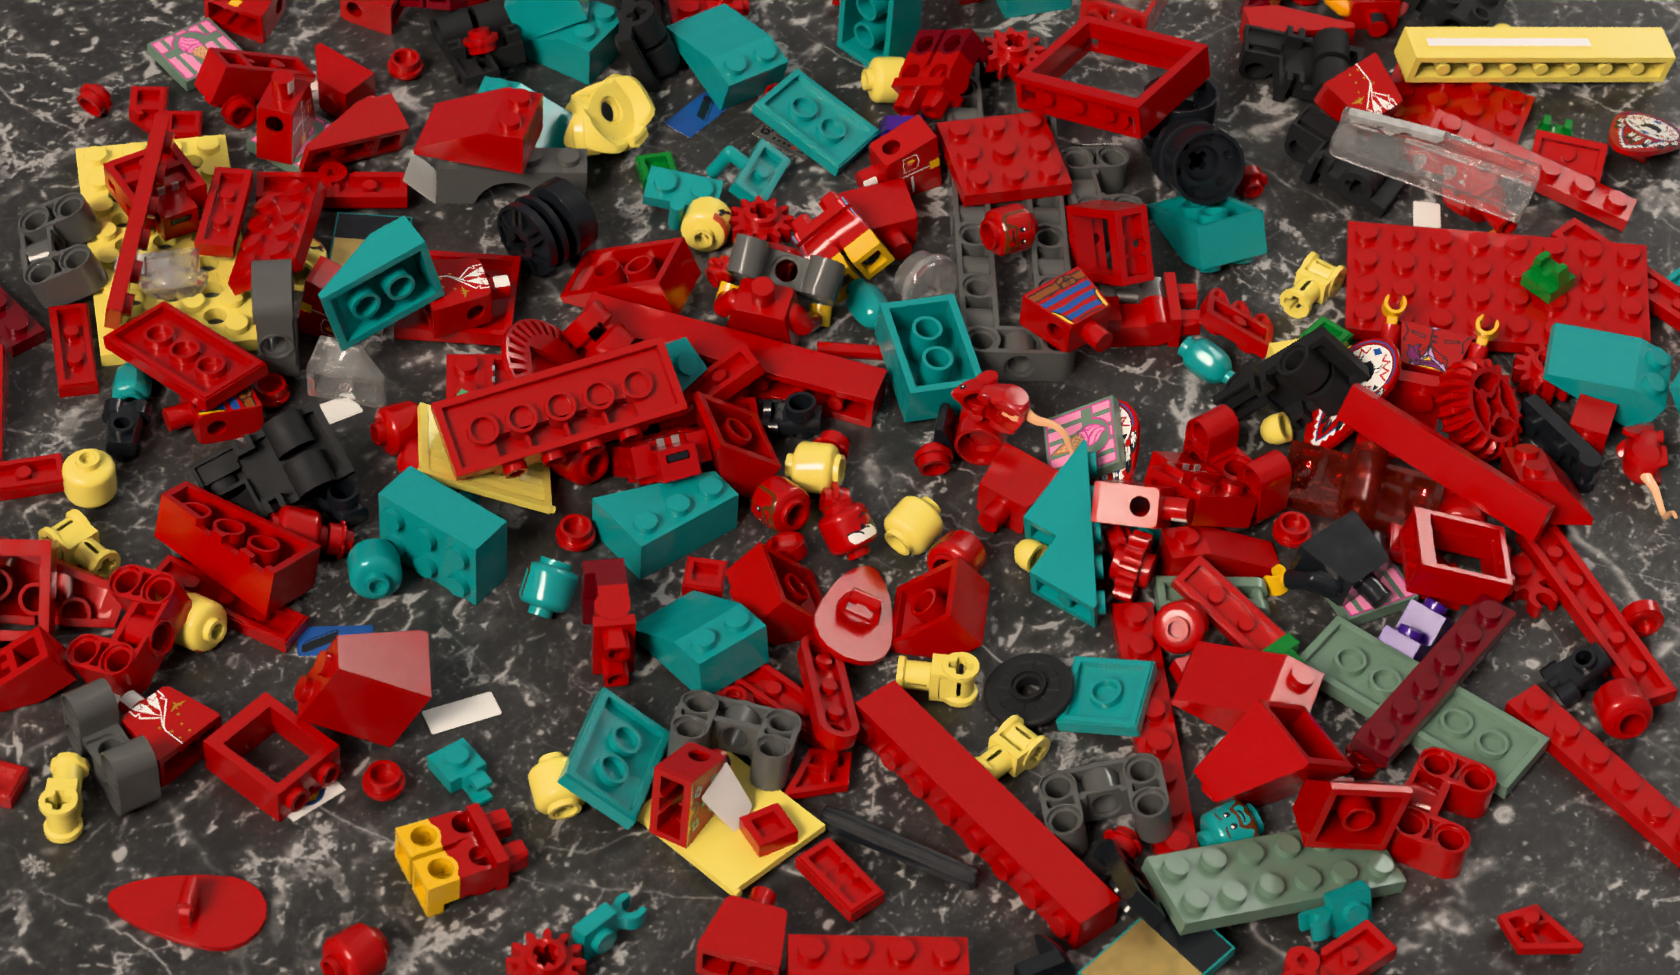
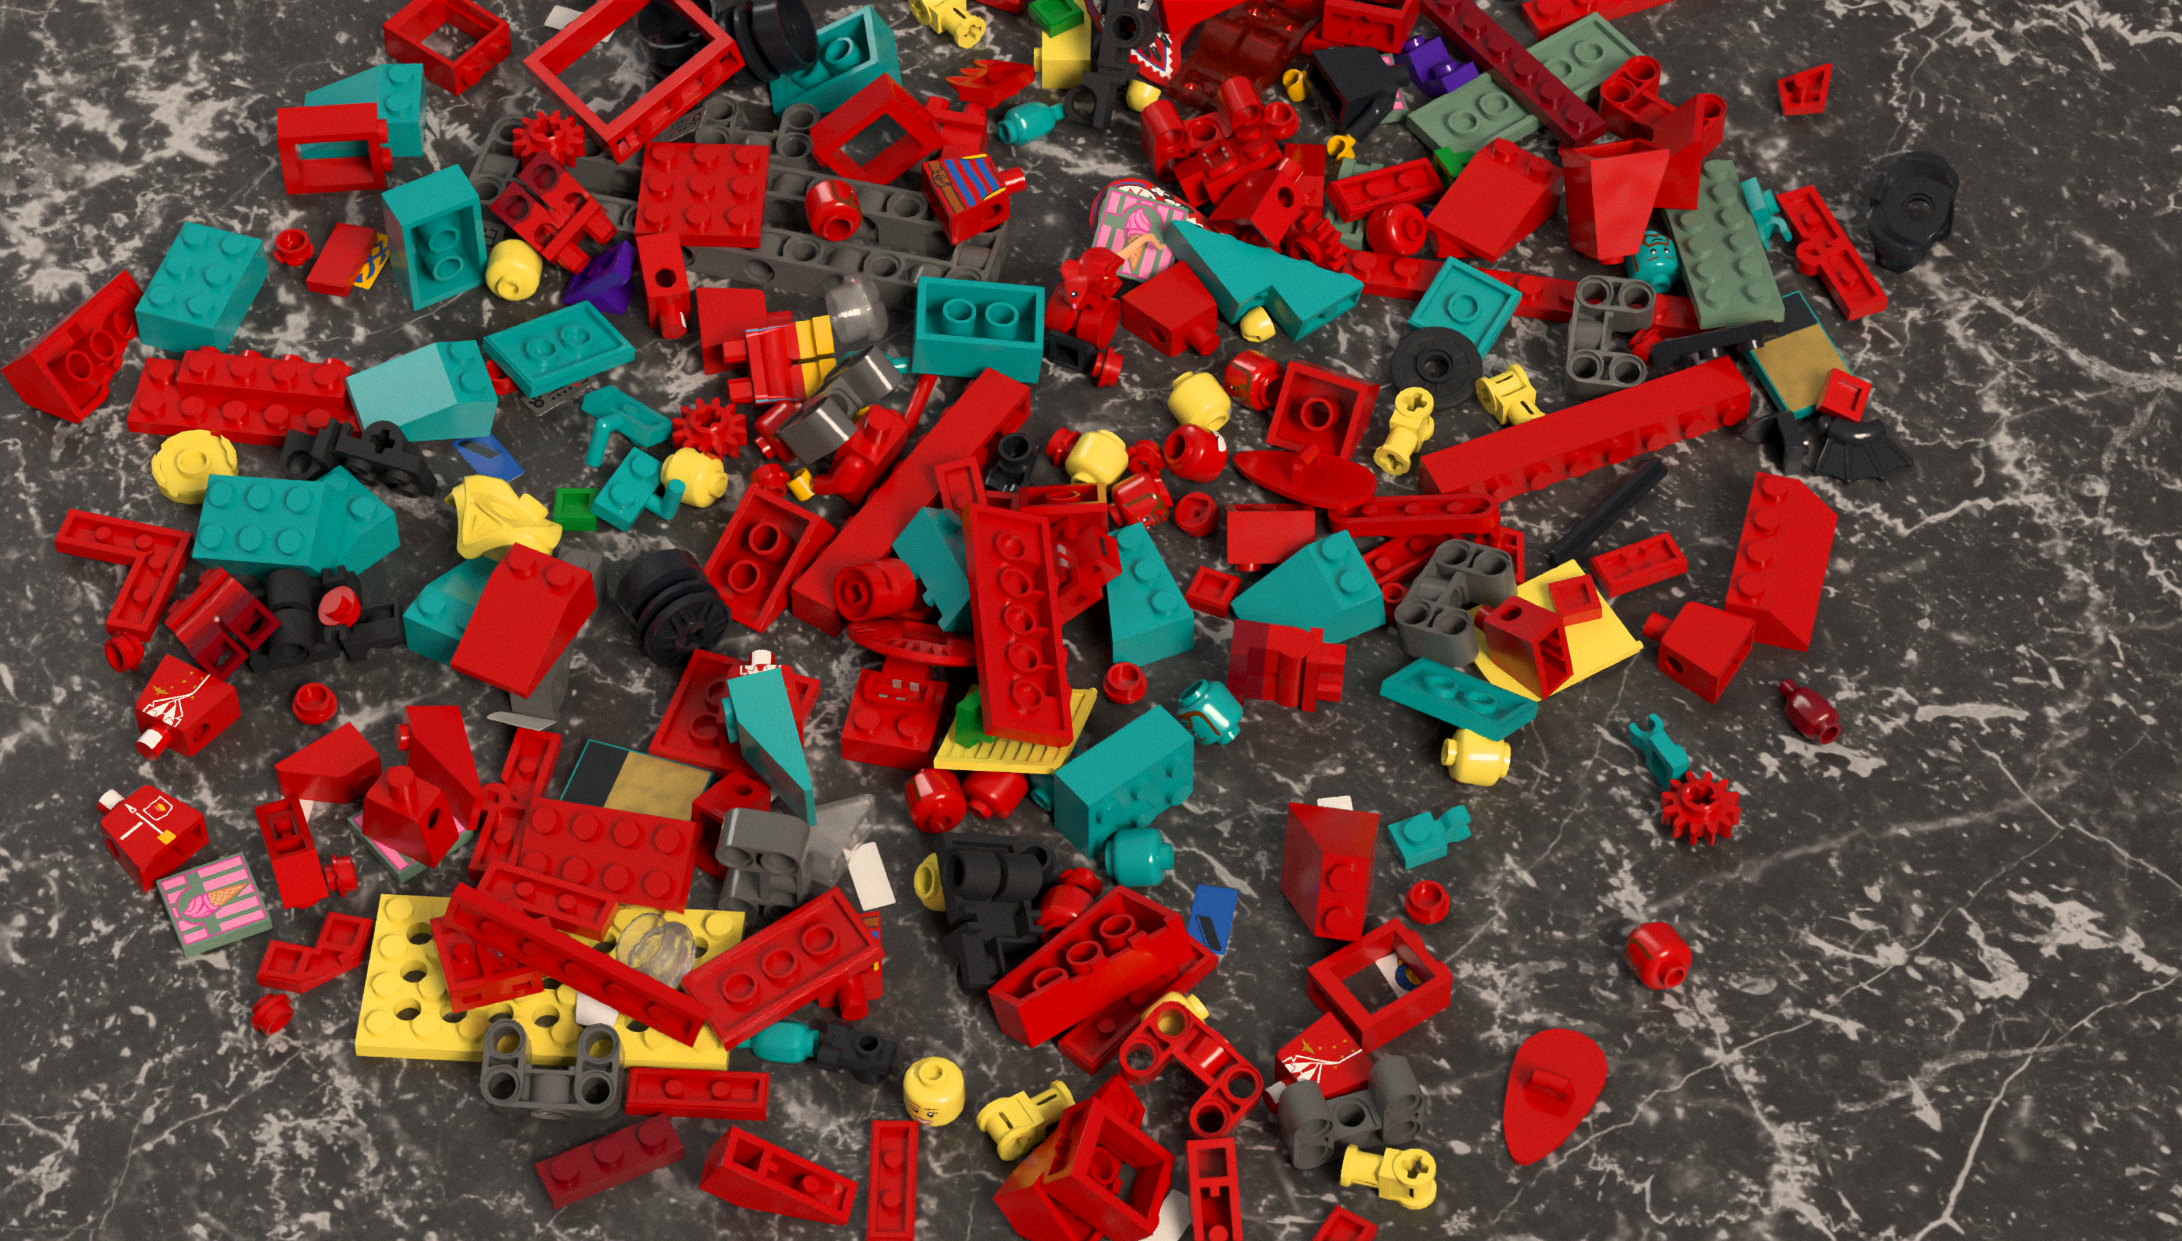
camera: 70 degrees left, 5 degrees up
hips [395,802,529,918] -> none

